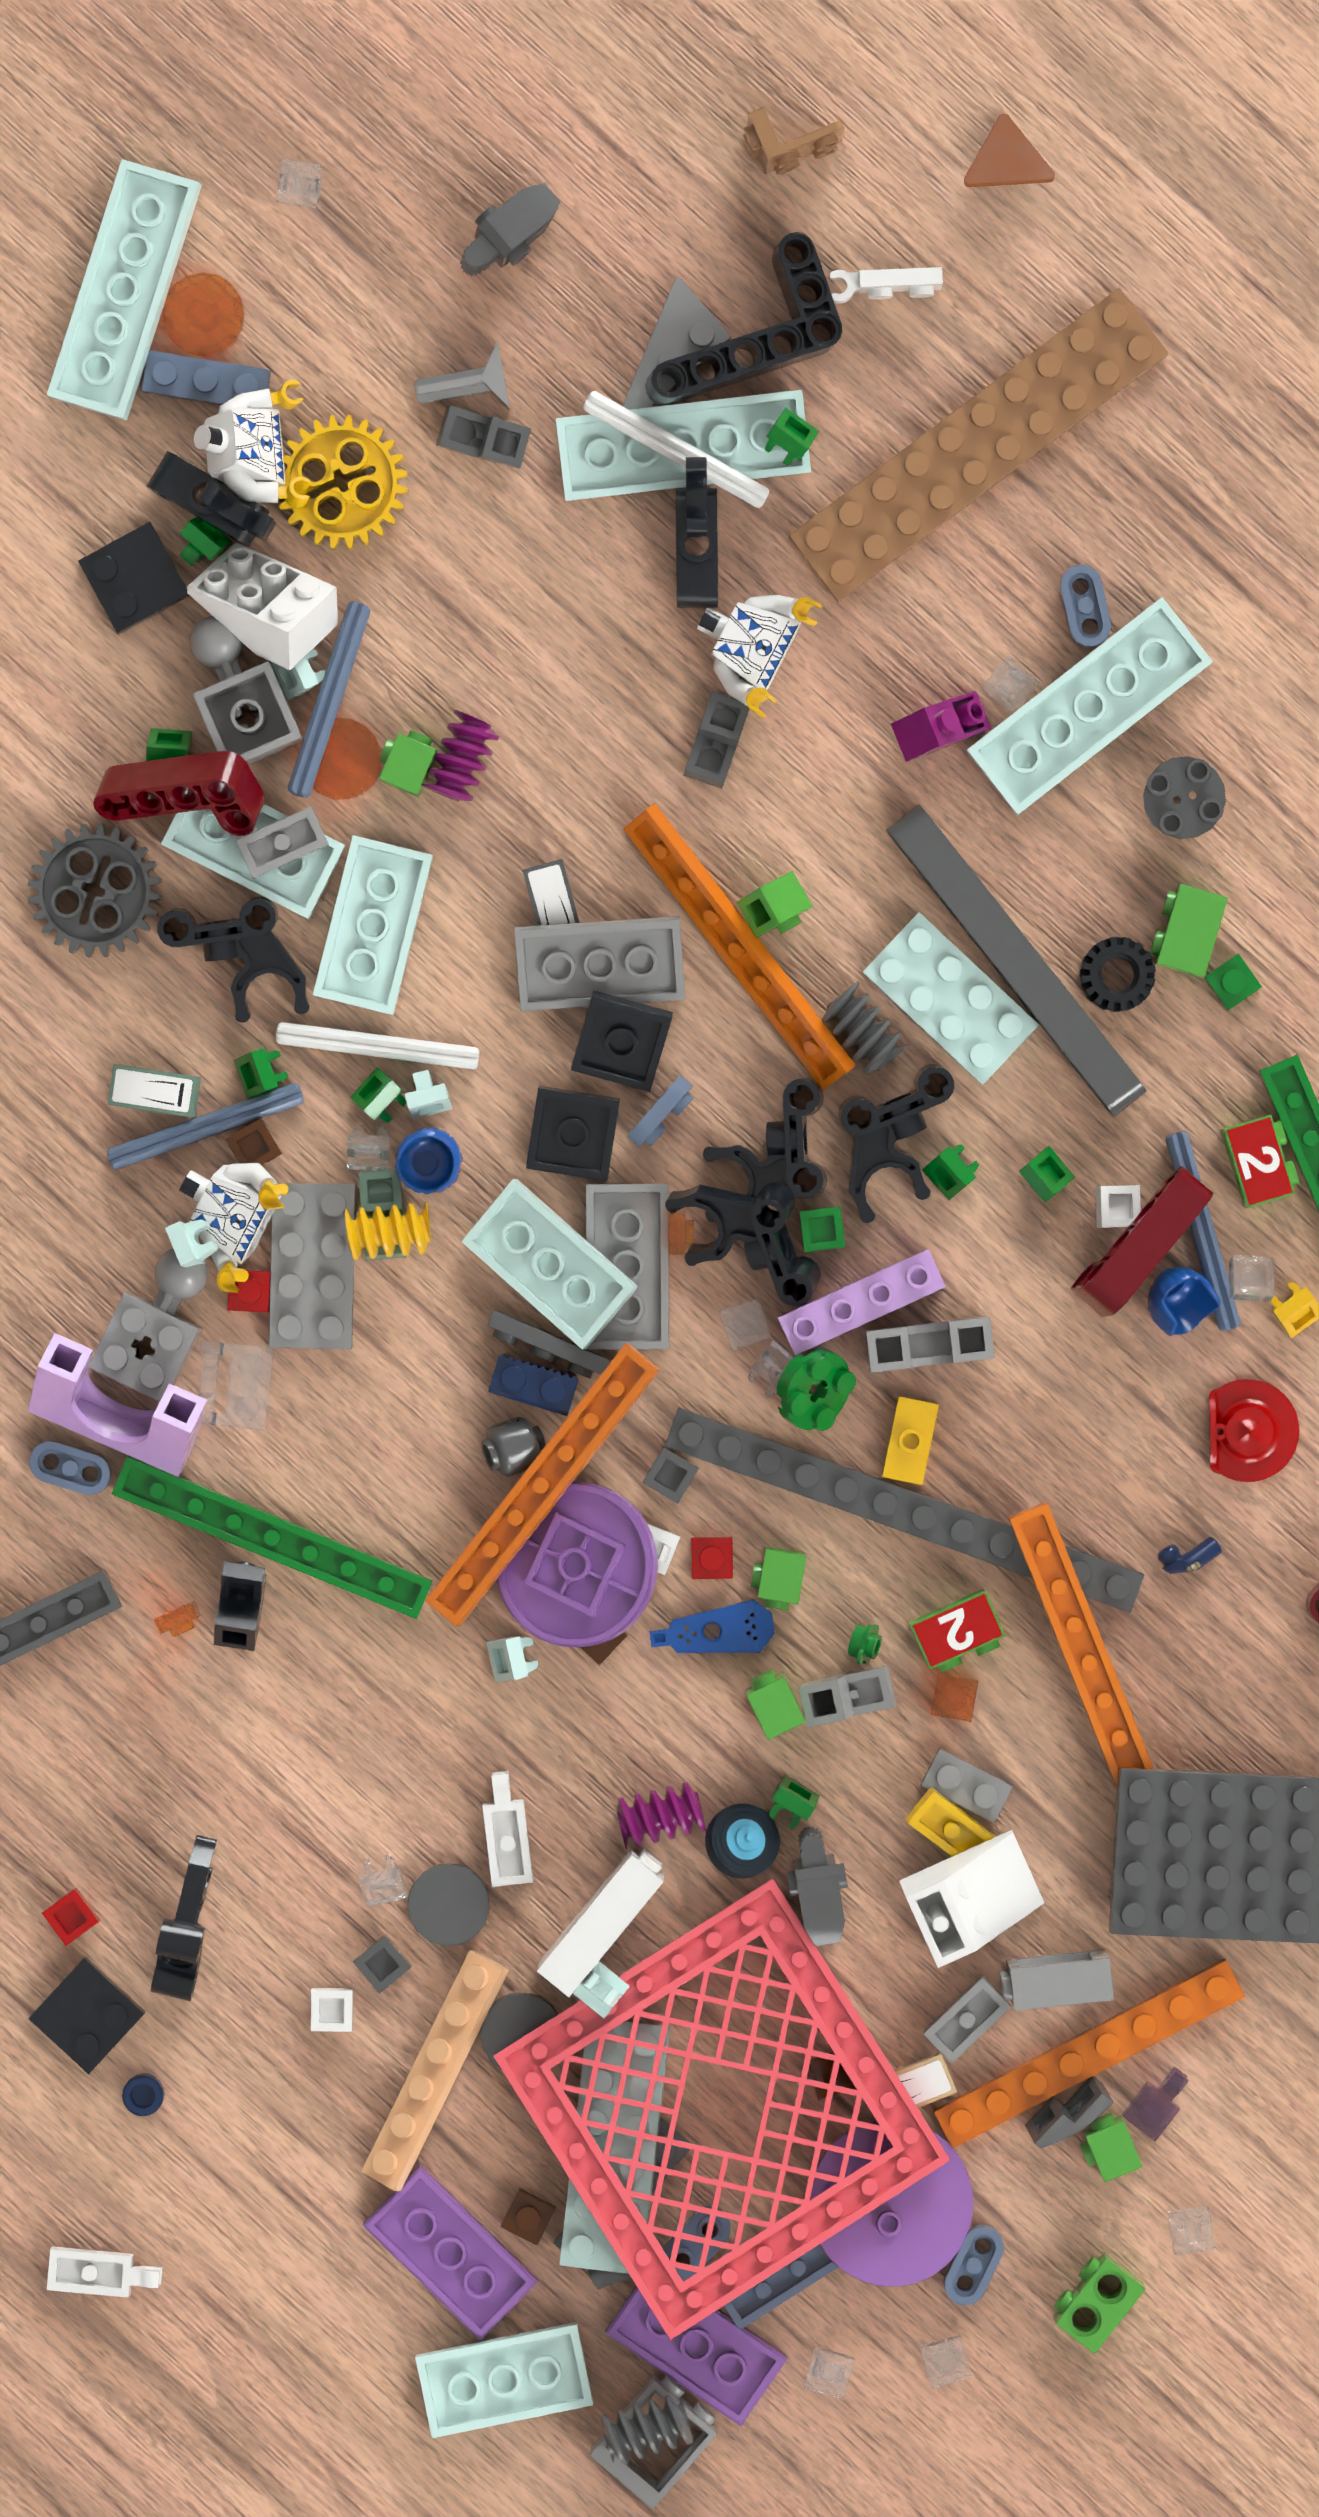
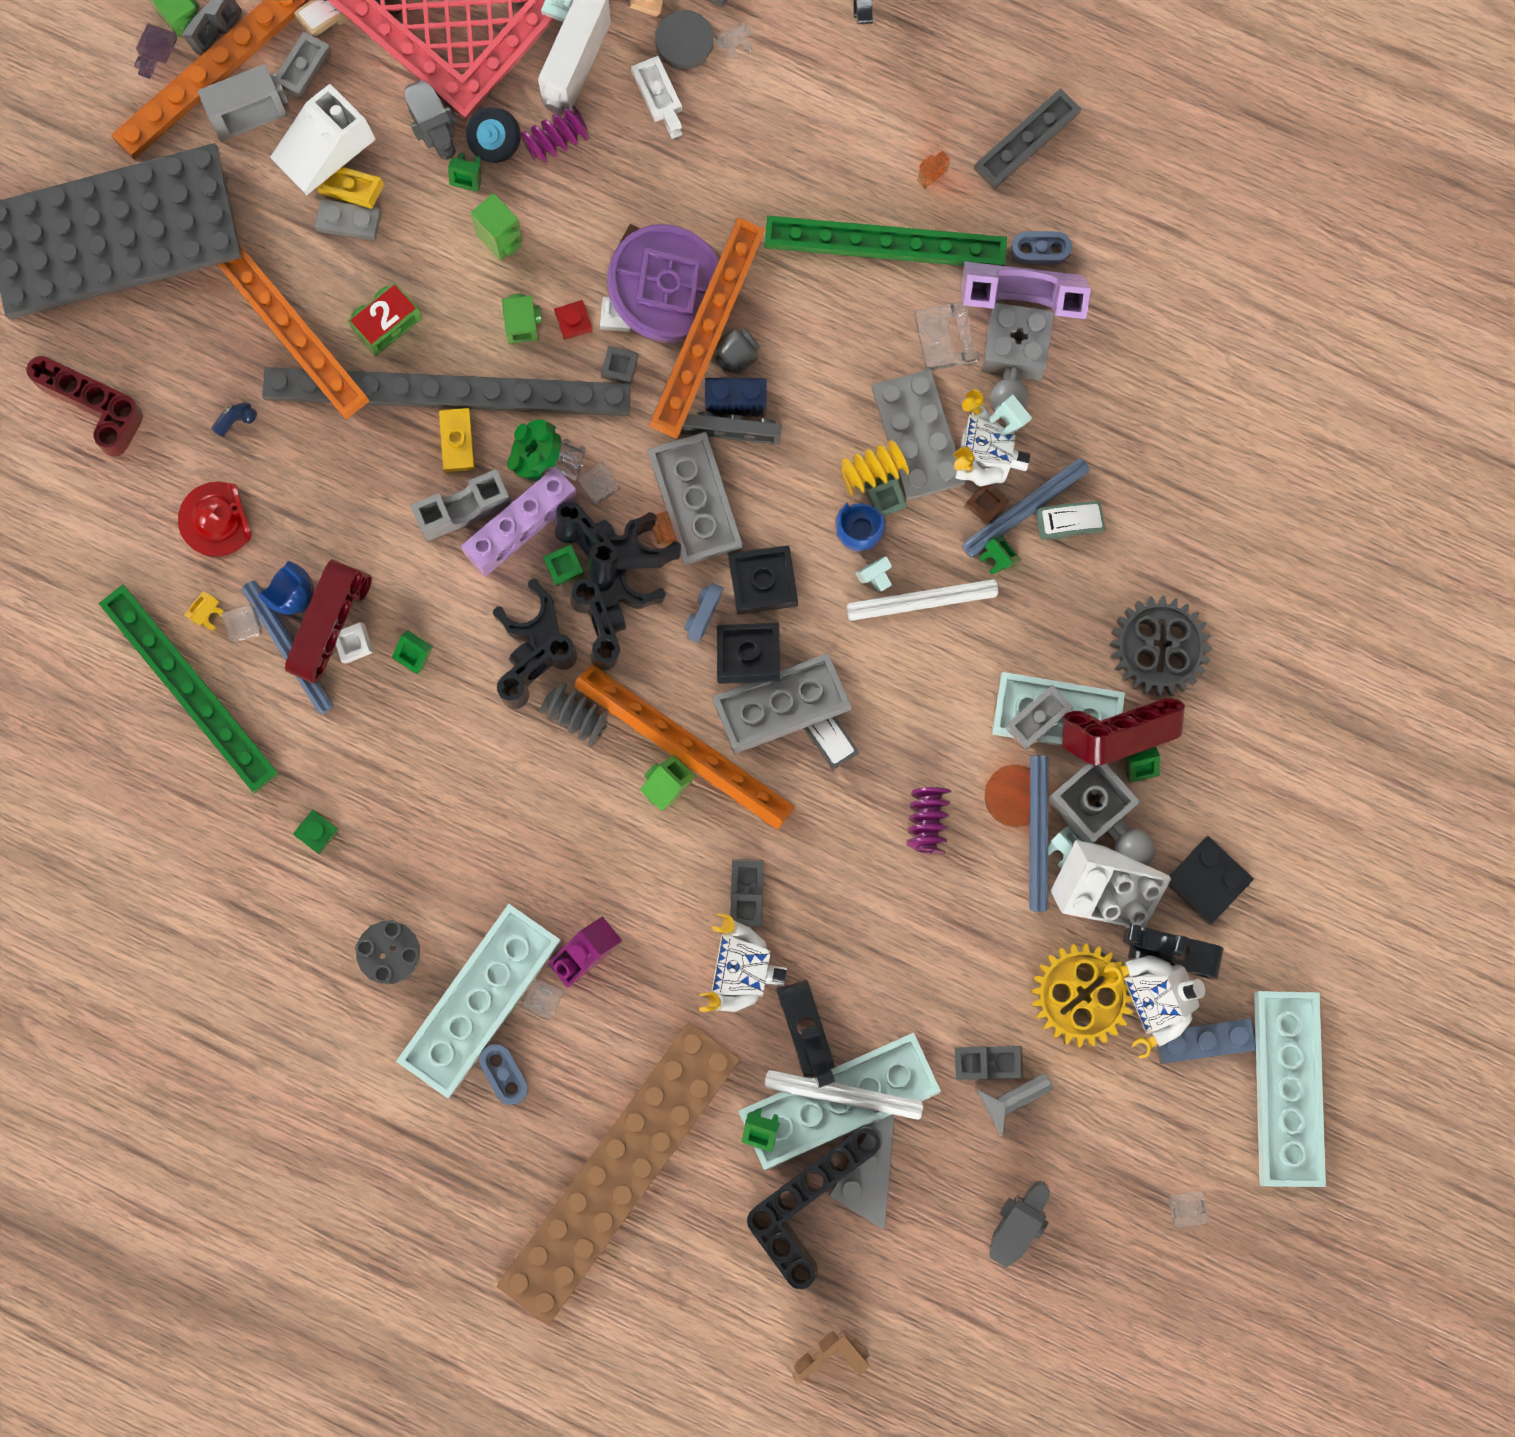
camera: 165 degrees right, 10 degrees down
black piece [157,897,310,1022] -> none
clear orange tile [162,272,245,357] -> none
green tile [179,517,232,566] -> none
black brick [214,1561,266,1651] -> none
red plate [227,1270,271,1313] -> none
light aqua plate [313,835,433,1016] -> none
clear tile [347,1123,390,1171] -> none
green tile [350,1067,406,1123] -> none
bright green brick [379,730,438,798] -> none
light aqua plate [461,1179,638,1350] -> none
light aqua tile [486,1636,538,1682] -> none
blue piece [649,1599,775,1653] -> none
light grey brick [798,1665,897,1728] -> none
white plate [830,267,943,304] -> none
green plate [848,1624,882,1664] -> none
light aqua plate [862,912,1039,1085] -> none
dark grey beam [886,804,1147,1117] -> none
green tile [922,1145,979,1200] -> none
clear orange plate [930,1673,979,1722] -> none
piece [964,114,1055,187] -> none
black tyre [1079,937,1156,1012] -> none
bright green brick [1150,884,1228,978] -> none
red brick [1220,1114,1299,1208] -> none

